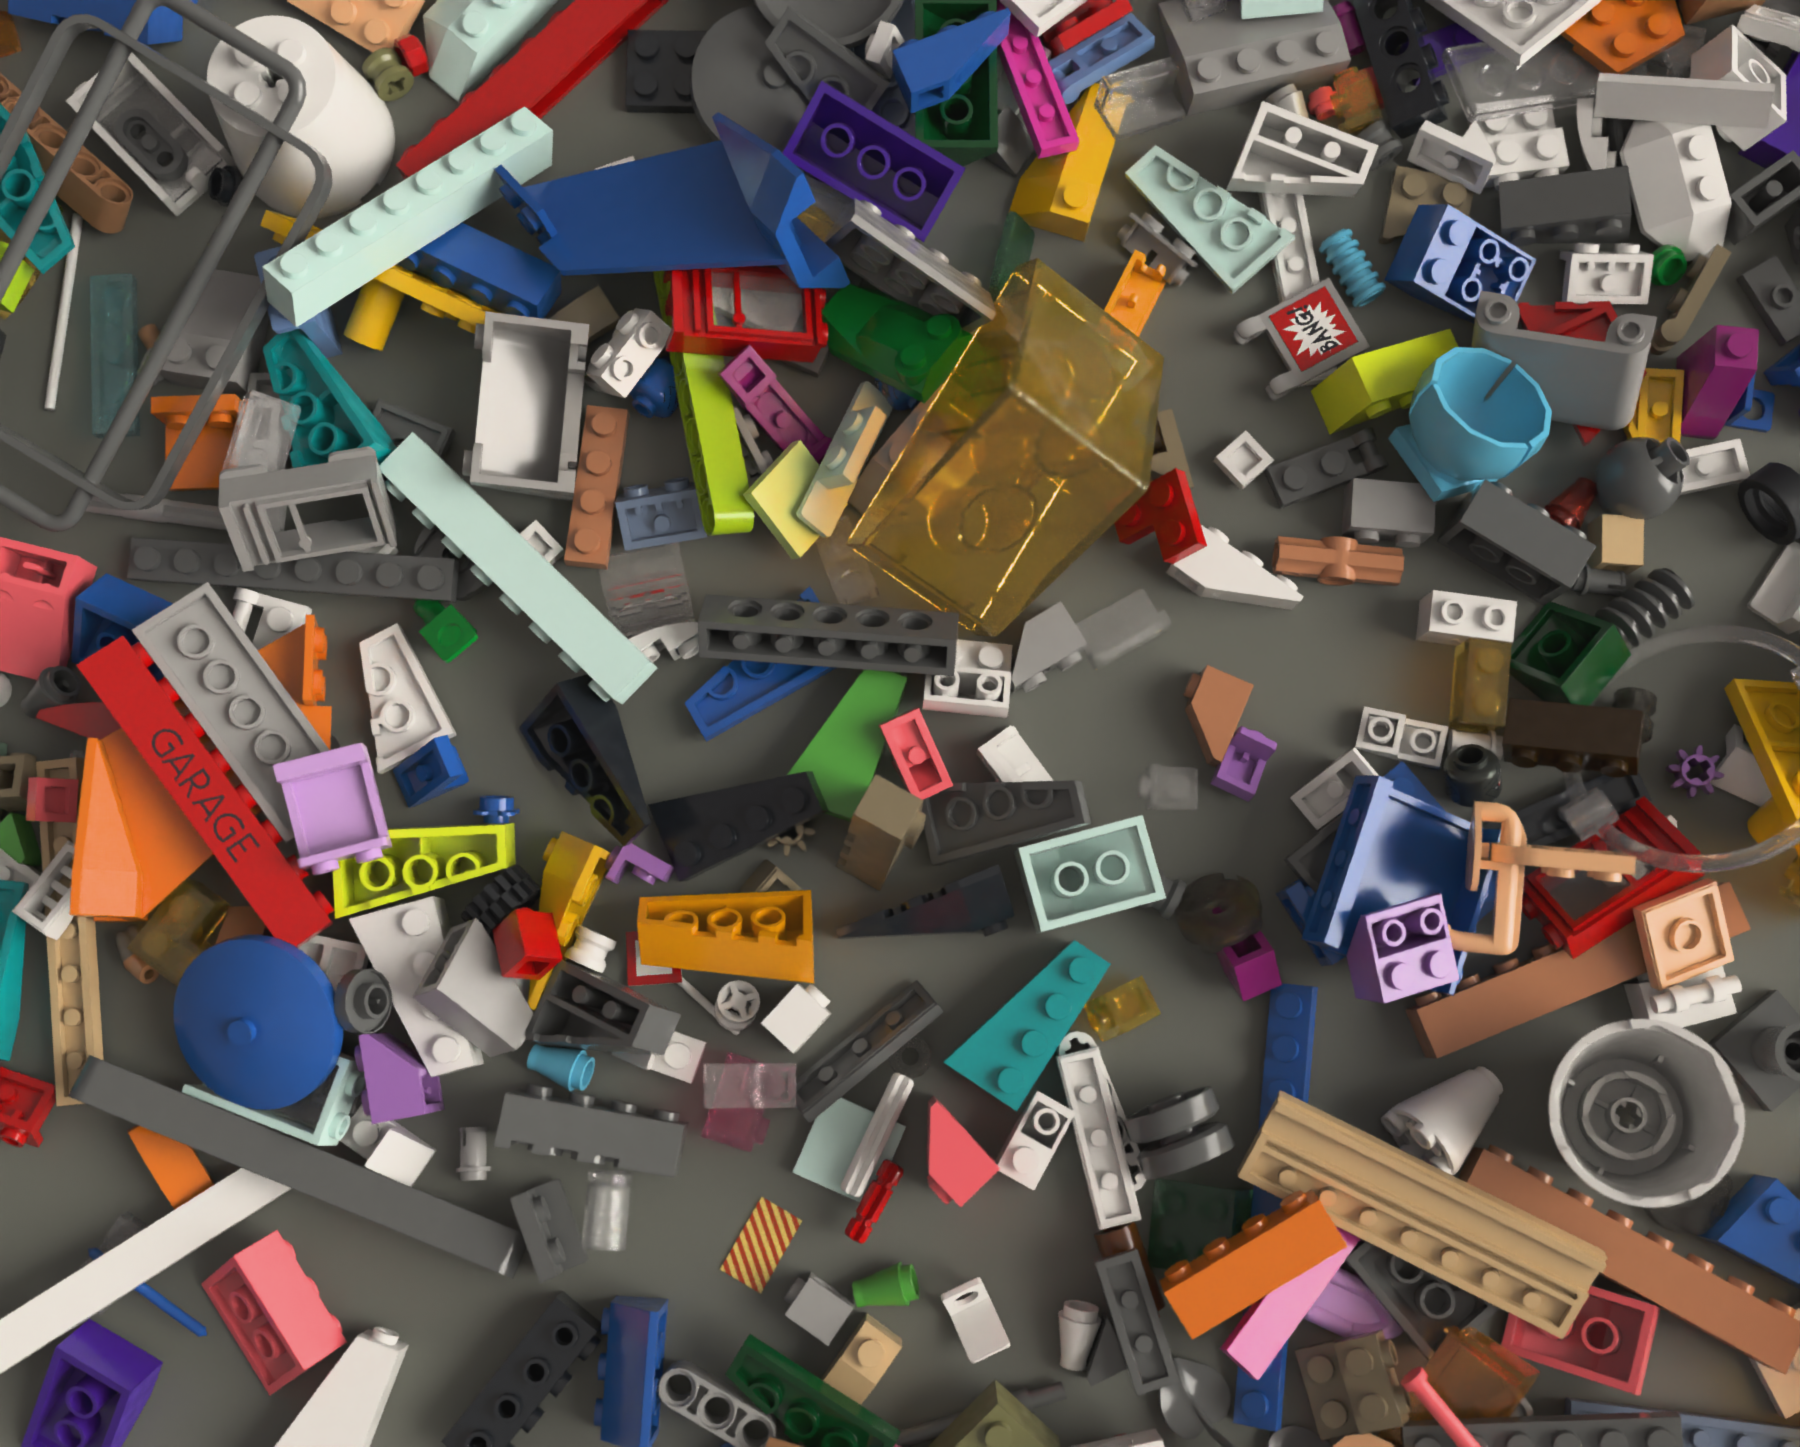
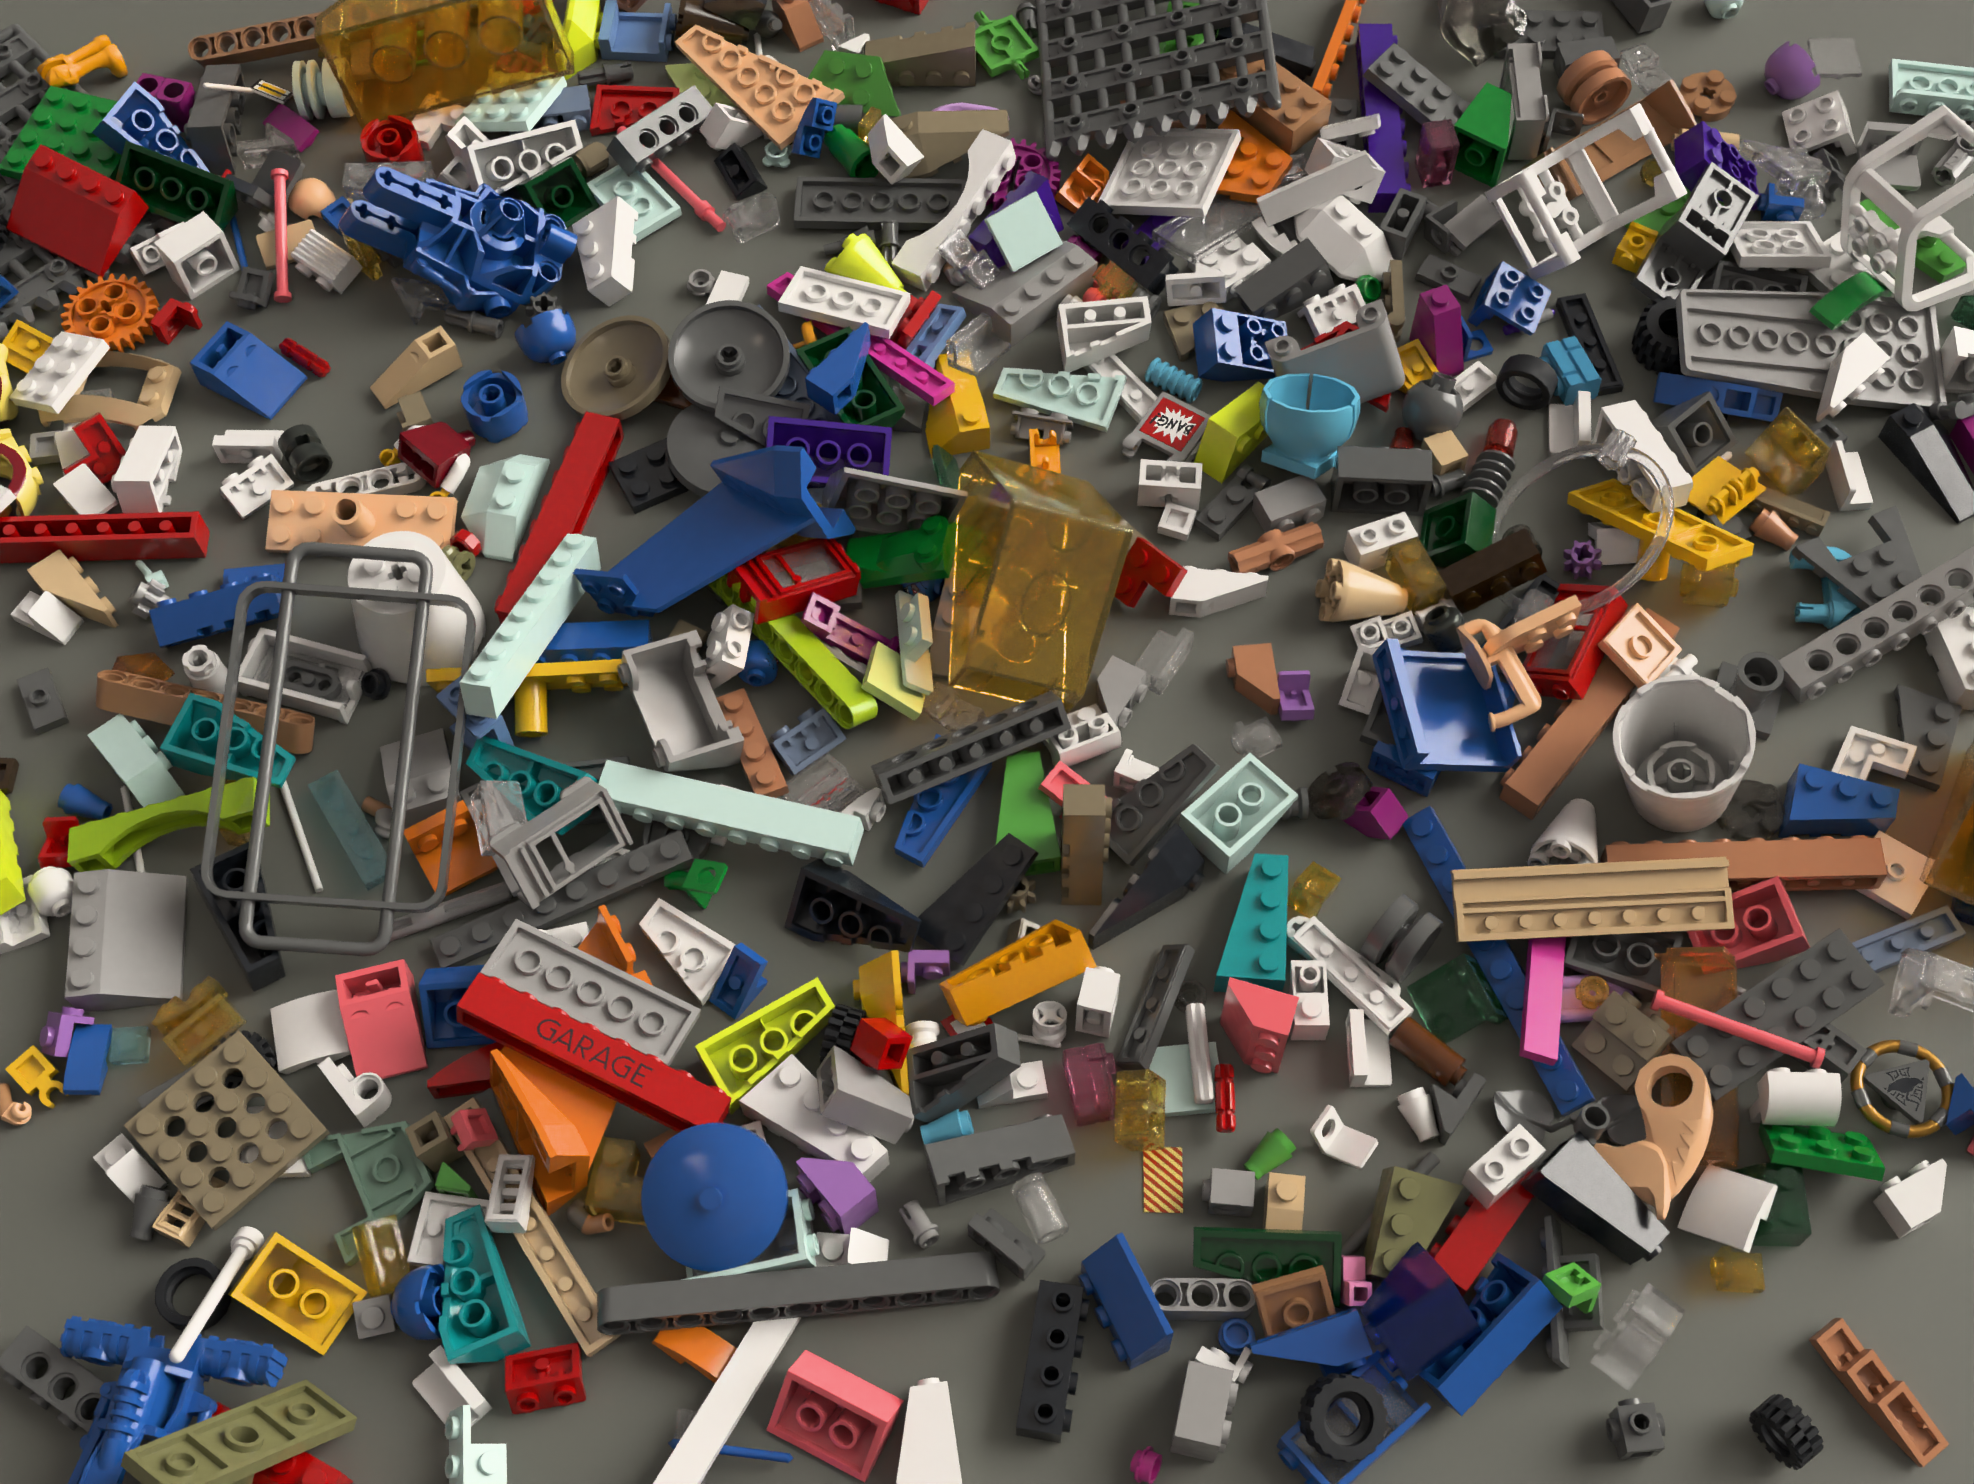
camera: 25 degrees left, 20 degrees down
dark grey cone [21,666,81,719] -> none
lavender panel [273,743,392,875] -> none
dark grey plate [334,969,392,1034] -> none
blue plate [473,795,520,824] -> none
clear slope [703,1063,796,1109] -> none
white plate [865,20,905,79] -> none
dark grey plate [1093,1248,1180,1396] -> none
orange brick [1159,1189,1348,1340] -> none
medium lavender slope [1346,893,1460,1003] -> none
none -> white plant [182,645,239,697]
none -> clear yellow brick [1114,1069,1166,1152]
none -> white brick [1137,459,1203,510]
none -> tan cone [1315,558,1408,622]
none -> white panel [1345,1009,1392,1087]
none -> clear red brick [1483,418,1518,458]
none -> clear yellow plate [1575,976,1609,1009]

